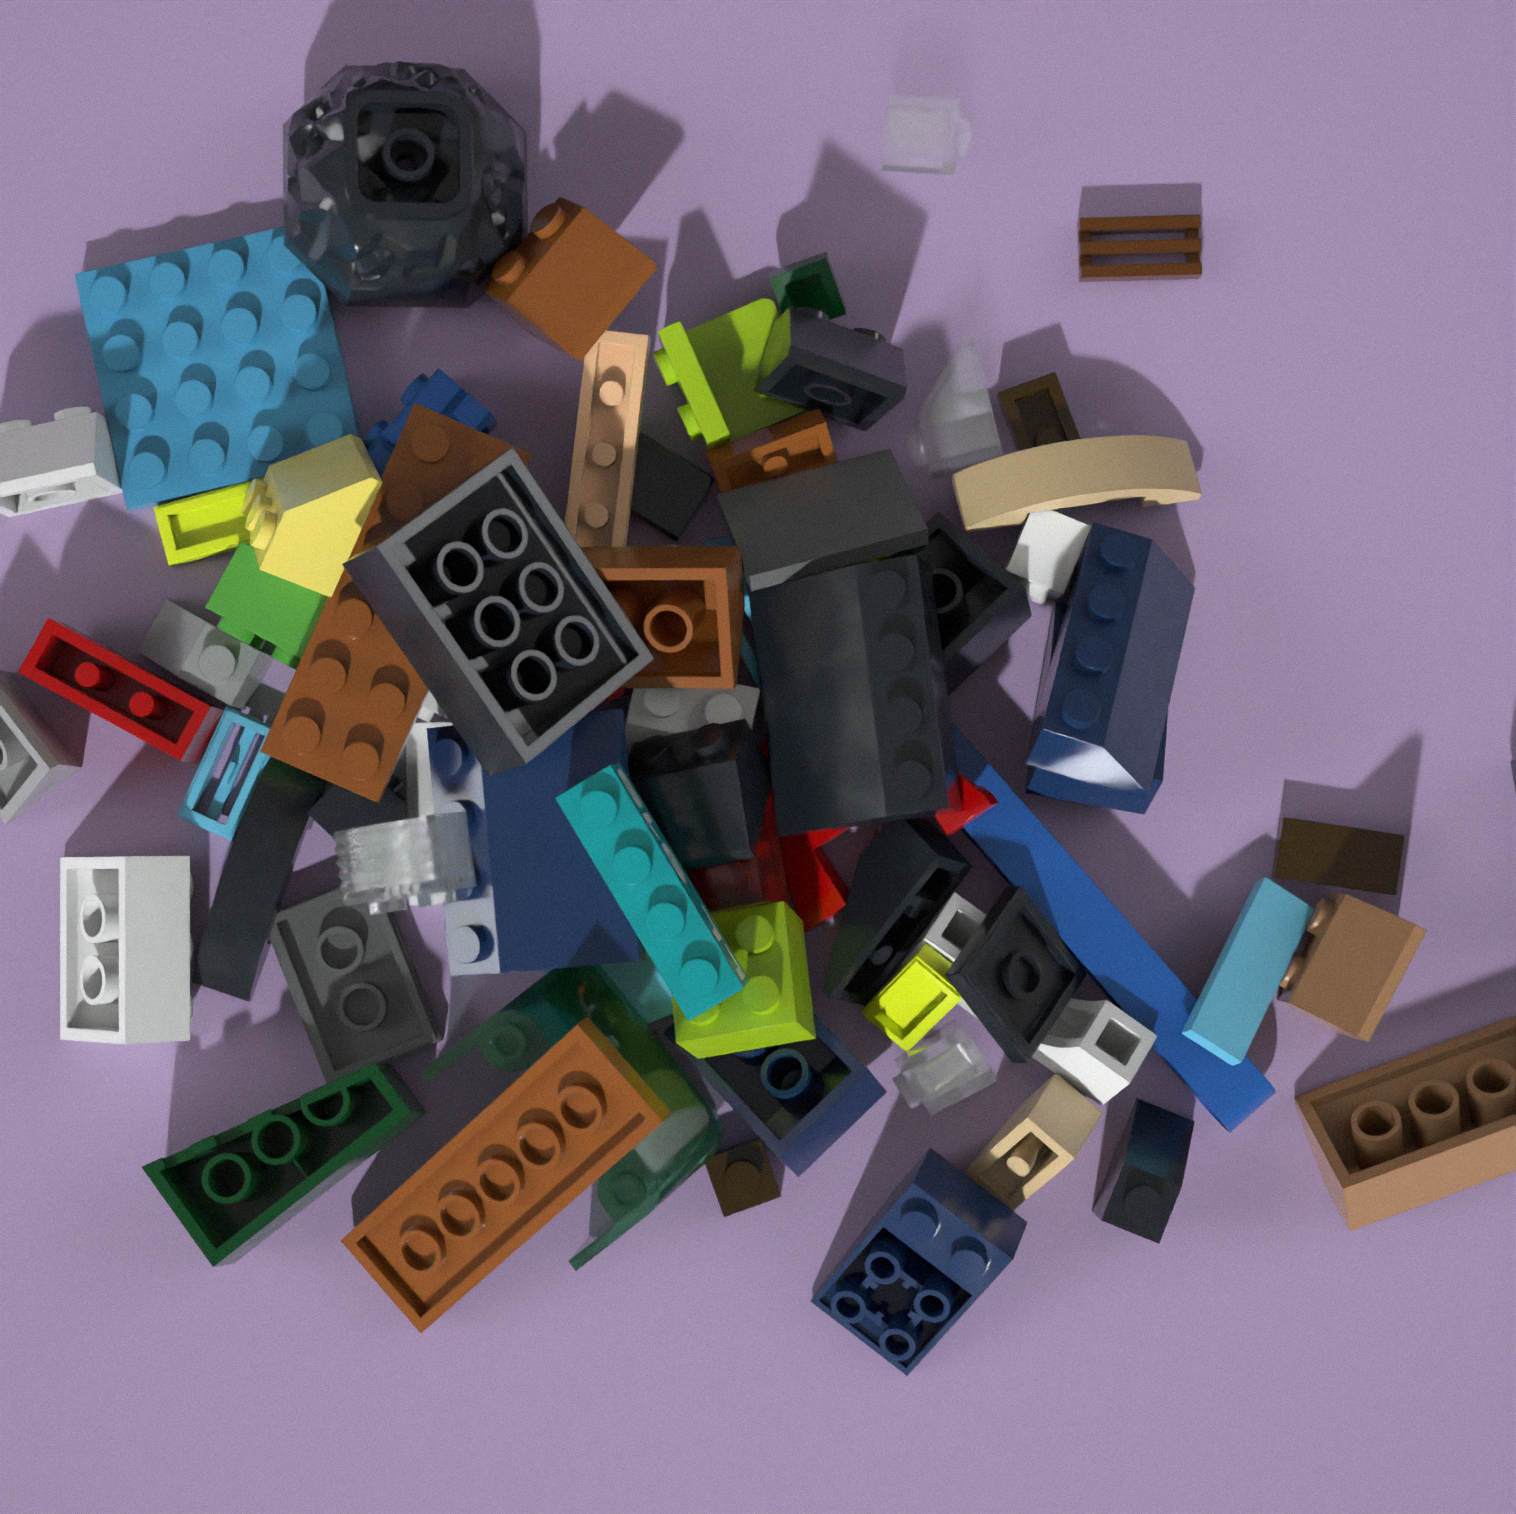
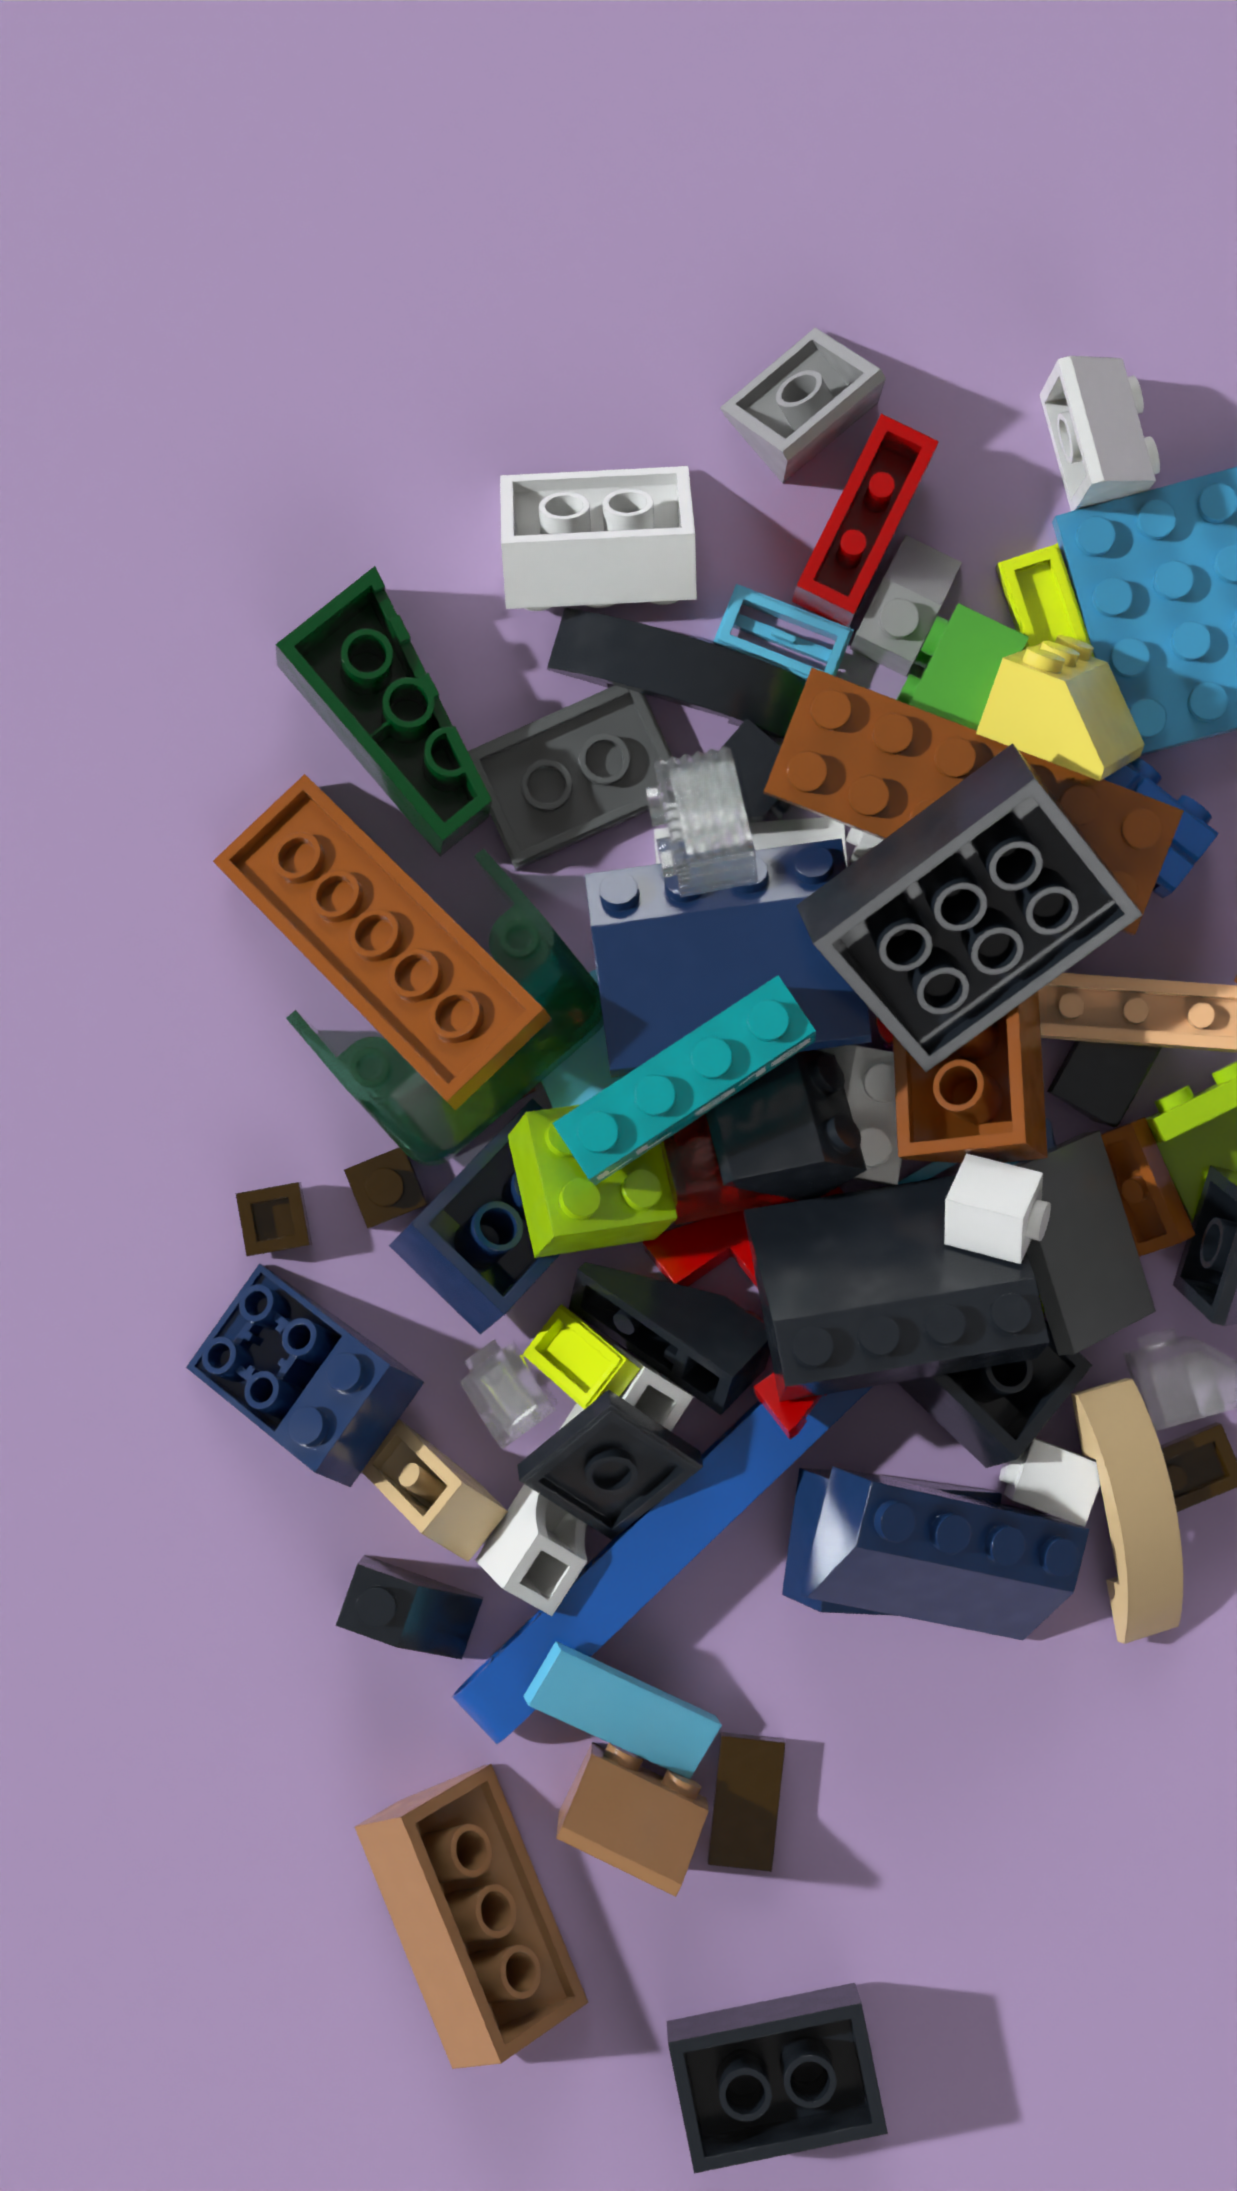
camera: 85 degrees right, 0 degrees up
none -> dark brown plate [235,1182,312,1257]
none -> white brick [944,1153,1051,1264]

